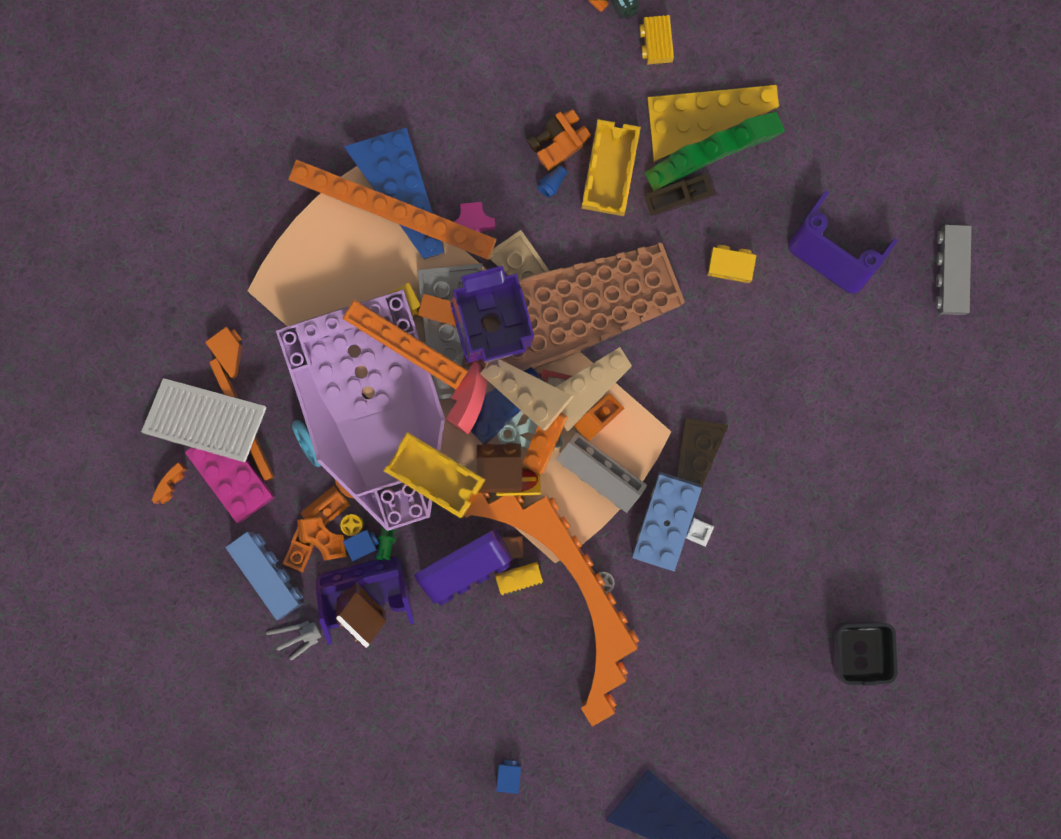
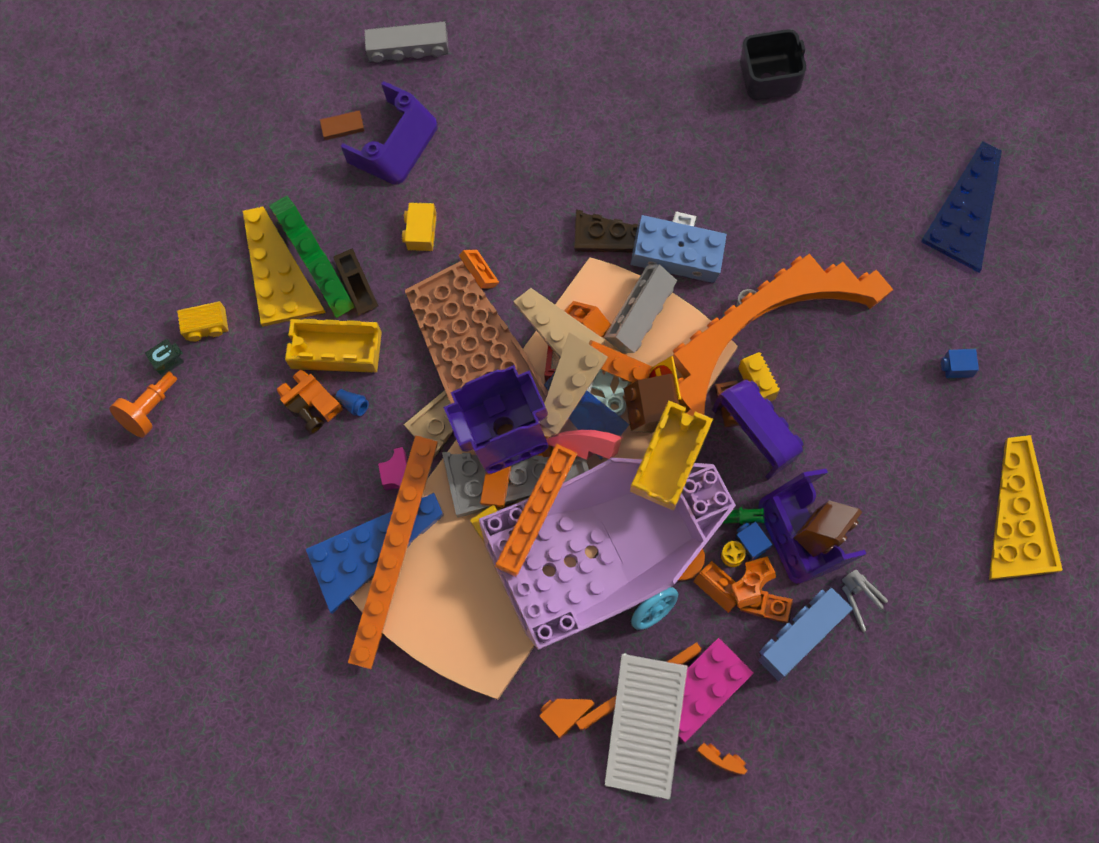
camera: 90 degrees left, 15 degrees down
none -> dark orange tile [320,110,365,140]
none -> orange plate [459,250,499,289]
none -> yellow wing [989,435,1062,580]

